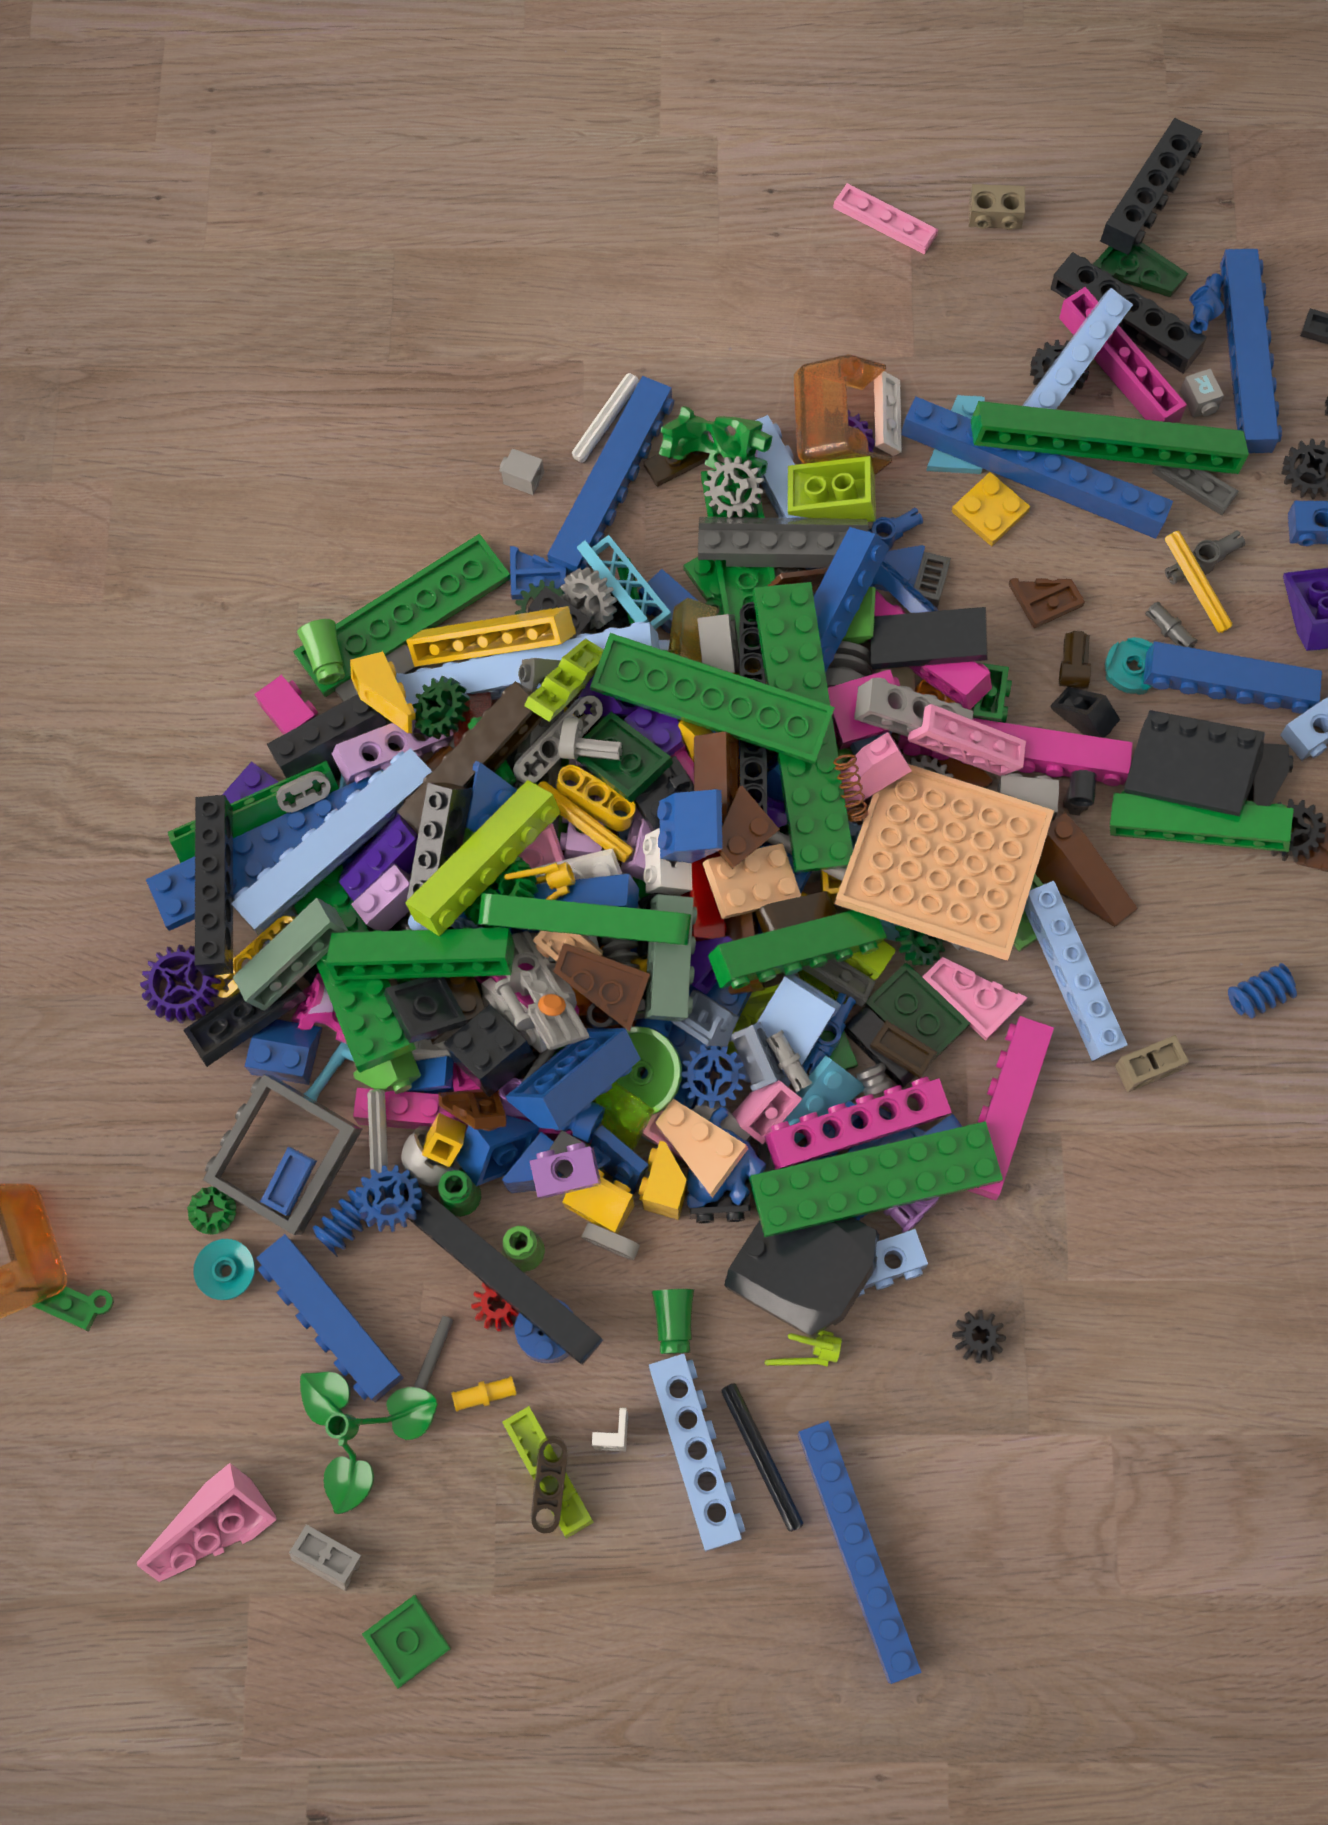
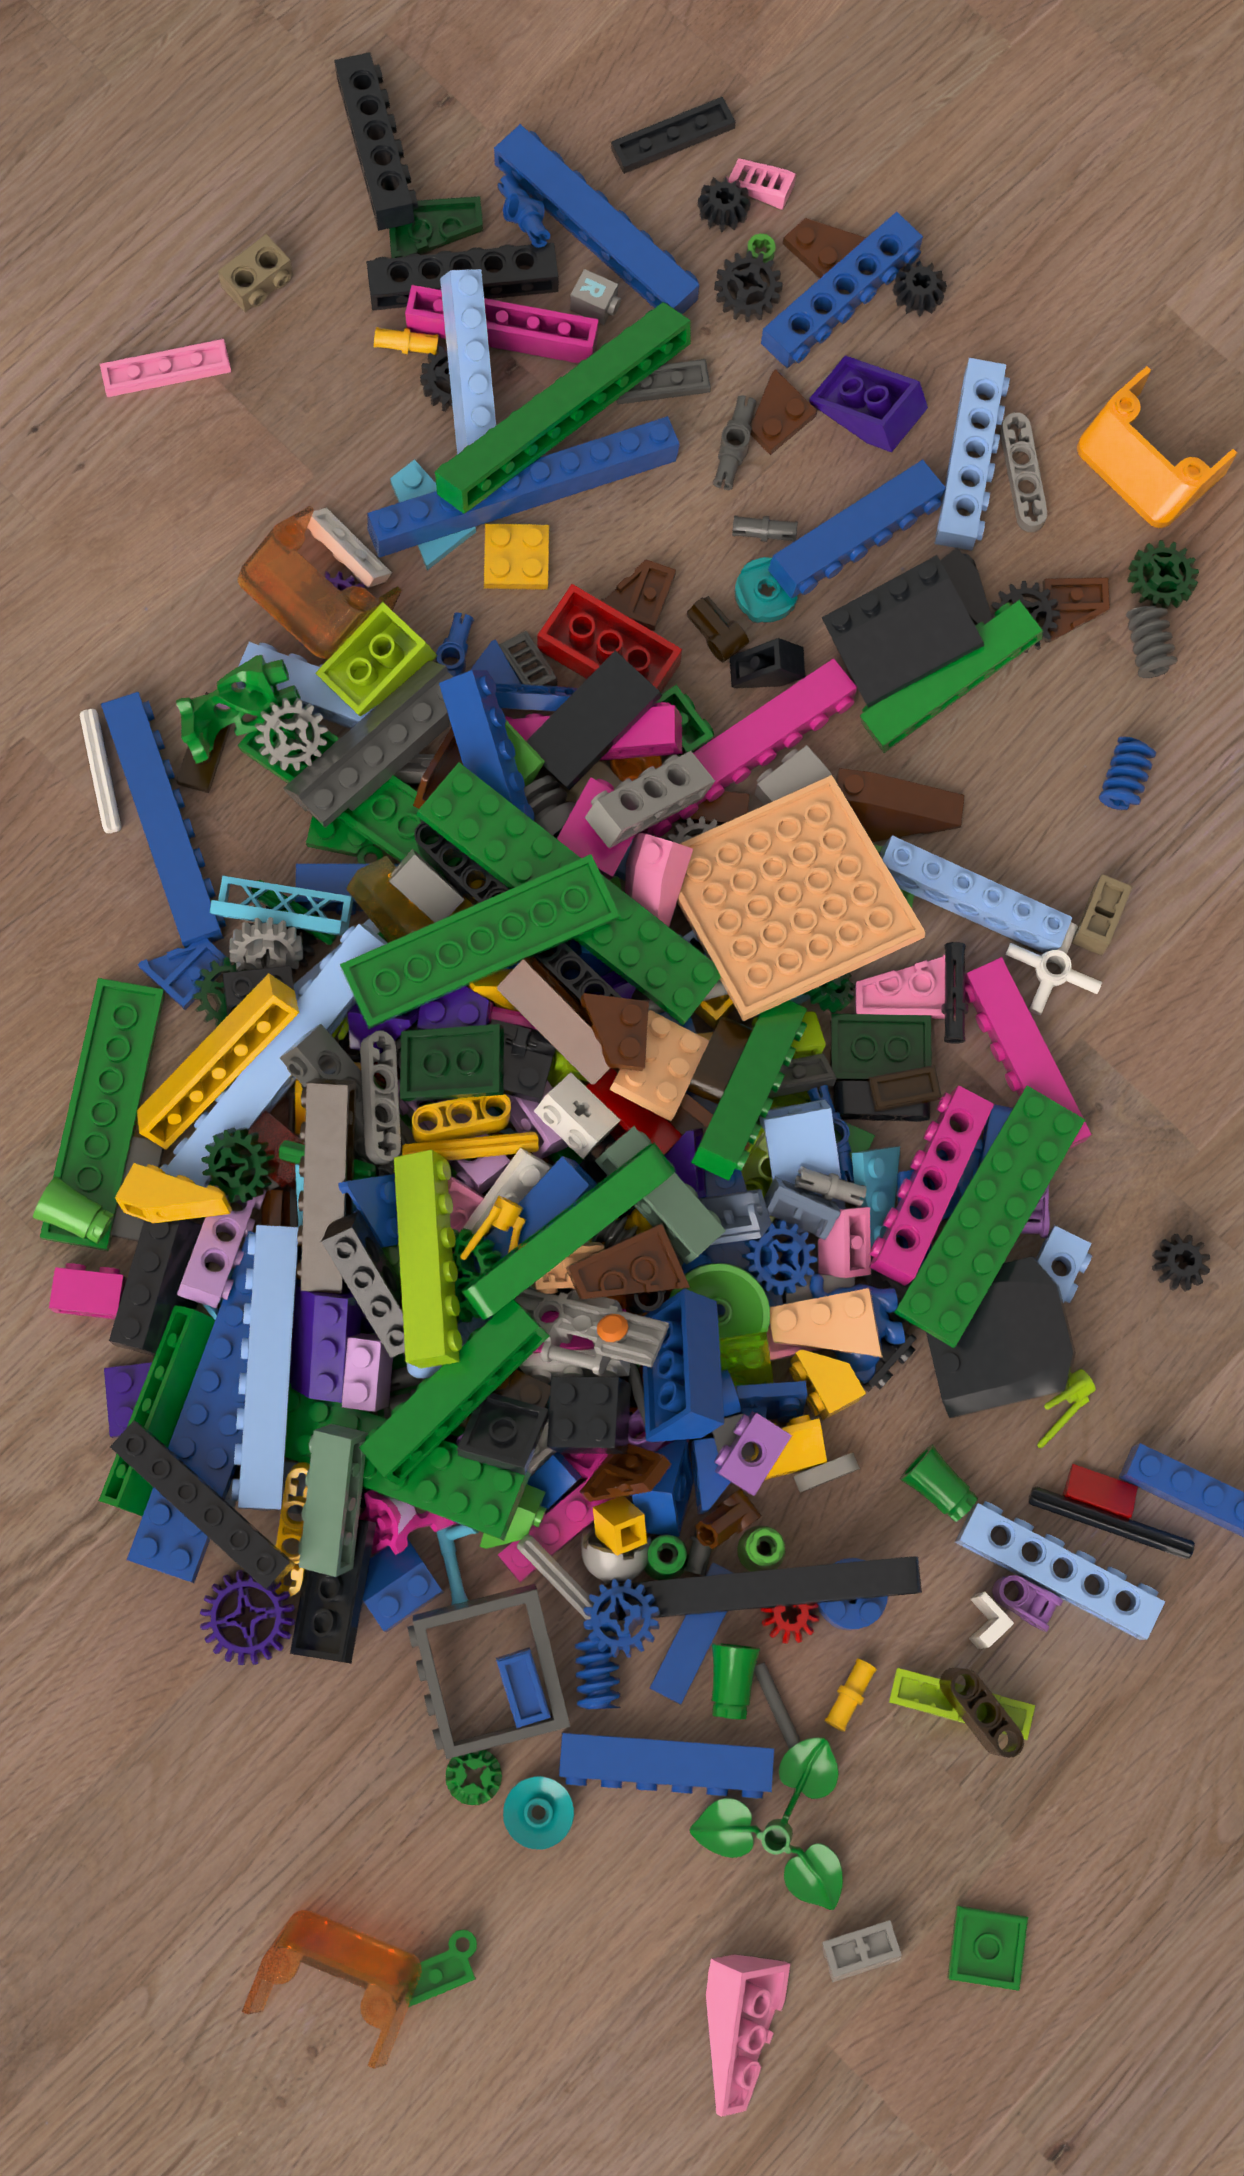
camera: 55 degrees left, 5 degrees up
light grey beam [276,771,331,813] -> none
light grey brick [499,448,544,495] -> none
lime slope [524,638,603,722] -> none
light grey piece [559,717,622,760] -> none
blue slope [657,789,722,863] -> none
dark orange piece [833,754,869,822] -> none
flat silver wheel [856,1063,893,1096] -> none
bright pink fence [908,704,1026,776] -> none
black piece [1063,770,1097,816] -> none
yellow axle [1165,531,1232,633] -> none
none -> yellow pin [374,327,439,356]
none -> red brick [537,584,682,693]
none -> blue tile [650,1562,733,1705]
none -> dark grey pin [684,1530,712,1576]
none -> reddish brown piece [695,1488,762,1550]
none -> green plant [711,1643,760,1720]
none -> reddish brown wing [750,369,817,455]
none -> black pin [941,942,968,1044]
none -> medium lavender piece [992,1575,1063,1632]
none -> white bar [1005,922,1102,1015]
none -> red slope [1062,1464,1138,1519]

